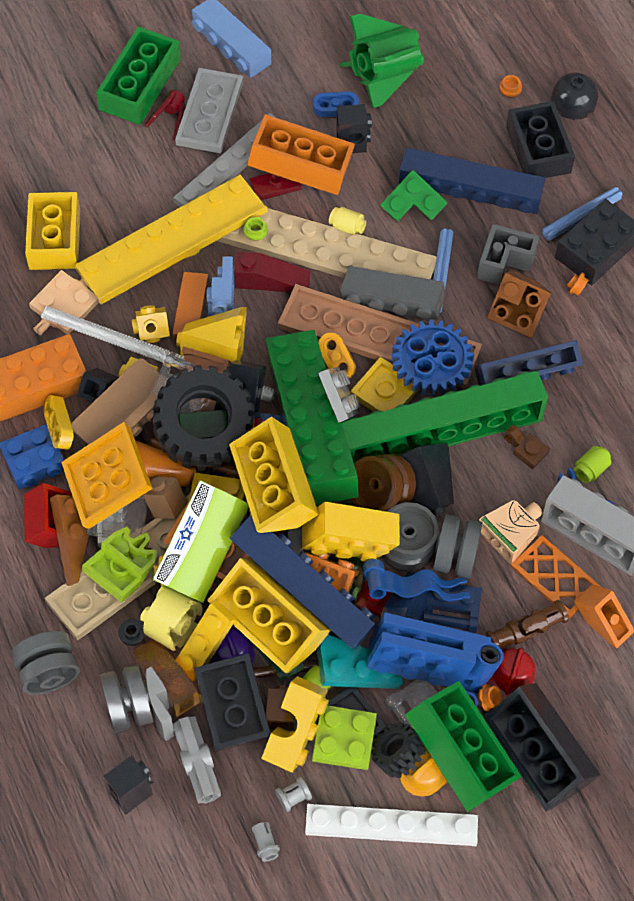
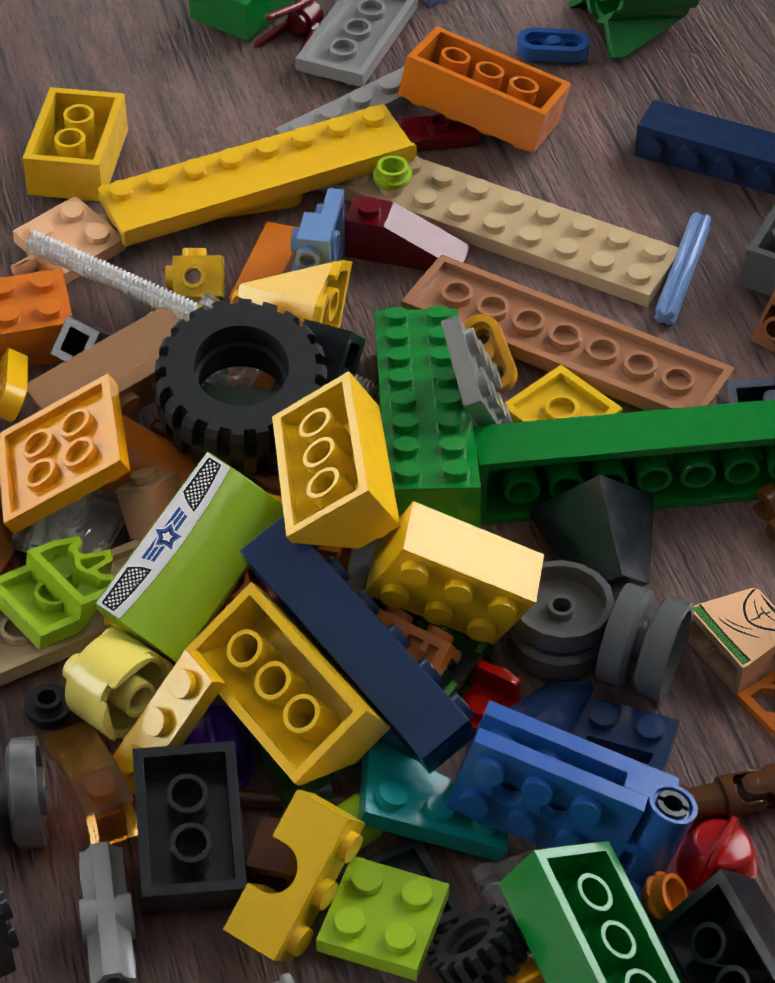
camera: 10 degrees right, 15 degrees down
light grey slope [146,667,175,742] -> none
light yellow brick [329,207,366,235] -> none
black brick [336,104,372,153] -> none
dark grey brick [340,266,445,320] -> none
reddish brown wheel [352,454,416,512] -> none
blue flag [363,559,470,602] -> none
green plate [380,170,448,222] -> none
blue gear [391,319,474,396] -> none

